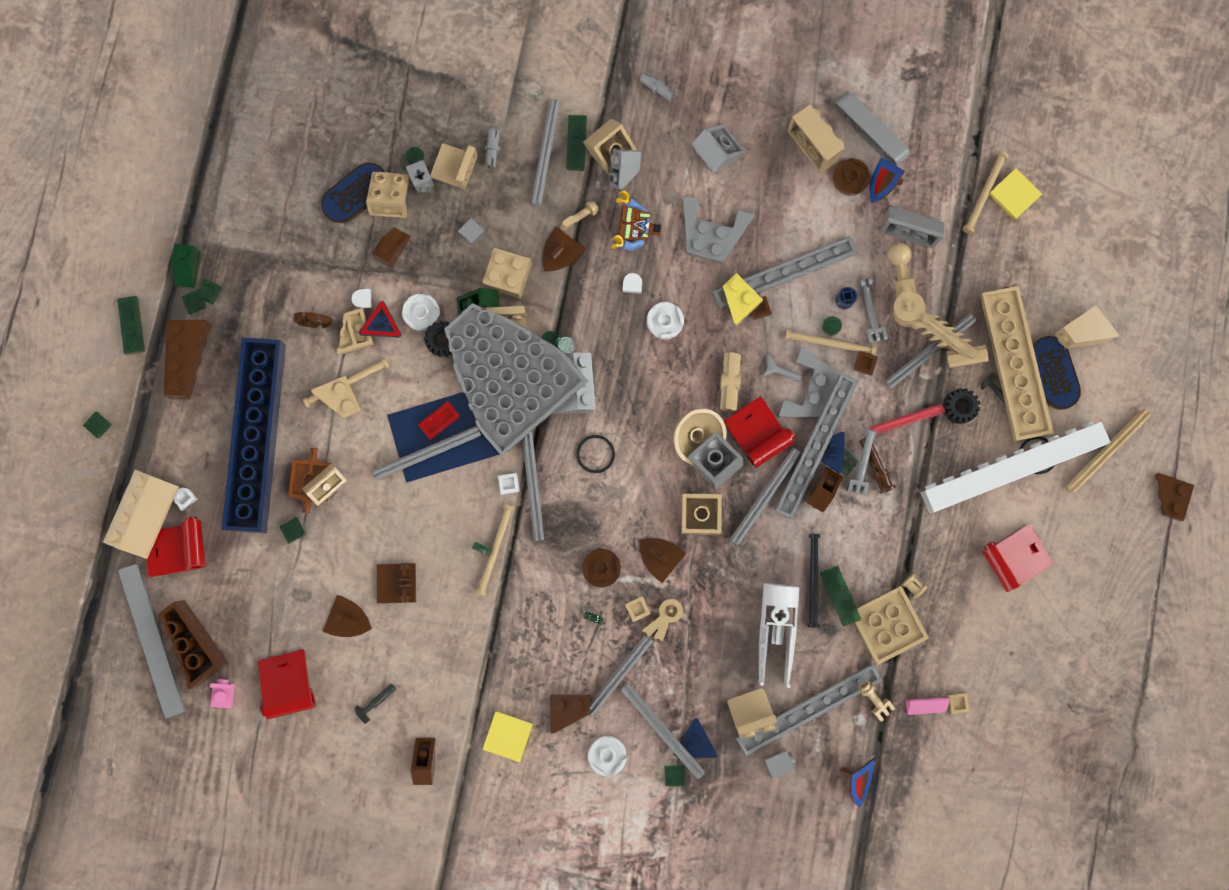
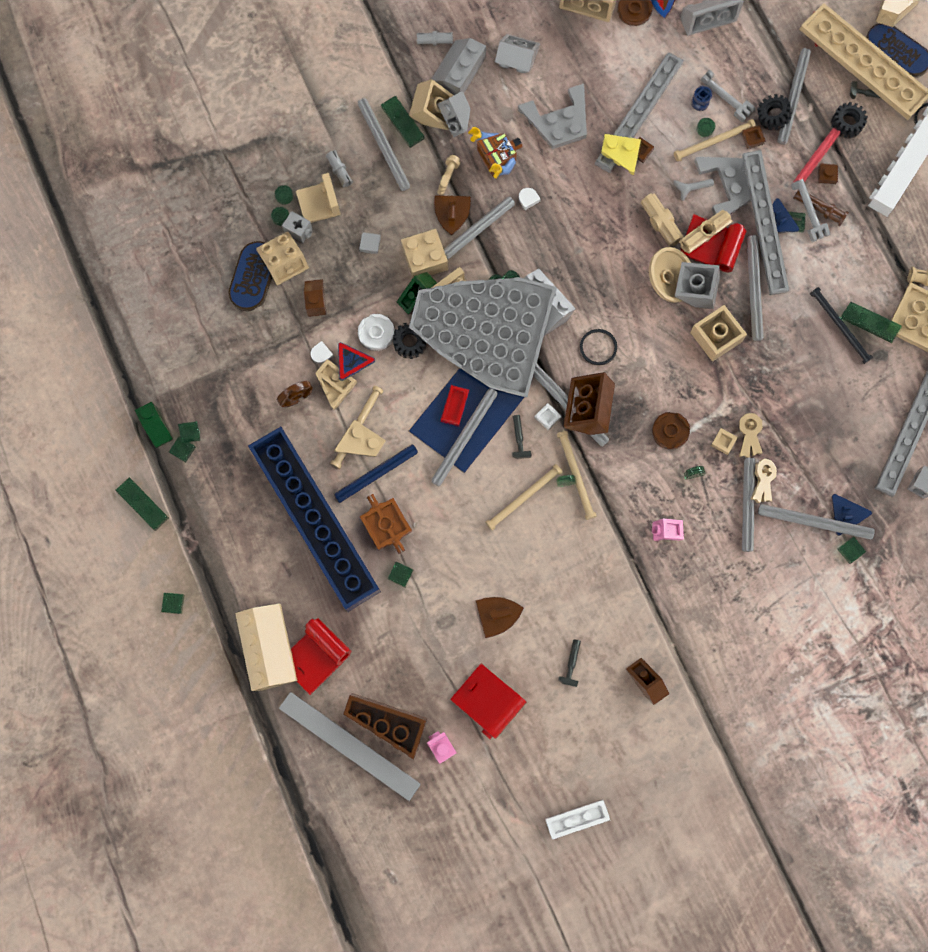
camera: 30 degrees left, 5 degrees down
reddish brown wedge [164,320,212,399] -> none
white tile [173,488,198,511] -> none
tan slope [302,464,347,506] -> none
reddish brown hinge [377,563,416,604] -> none
light yellow tile [483,711,533,762] -> none
reddish brown wing [550,694,590,734] -> none
white tile [588,736,627,776] -> none
reddish brown shield [640,538,686,583] -> none
white tile [647,302,684,340] -> none
tan bracket [728,689,777,739] -> none
white piece [758,583,800,688] -> none
reddish brown slope [807,467,843,512] -> none
tan piece [887,243,989,368] -> none
none -> clear green tile [275,185,294,205]
none -> dark blue axle [334,444,418,503]
none -> light grey slope [432,38,486,95]
none -> light grey axle [444,197,515,259]
none -> tan bar [485,464,563,531]
none -> pearl dark grey piece [512,415,532,459]
none -> white plate [545,800,610,839]
none -> reddish brown slope [564,372,615,435]
none -> bright pink bracket [652,519,684,541]
none -> tan piece [679,209,732,254]
none -> piece [751,459,777,503]
none -> black tyre [757,94,792,130]
none -> reddish brown plate [818,163,838,184]

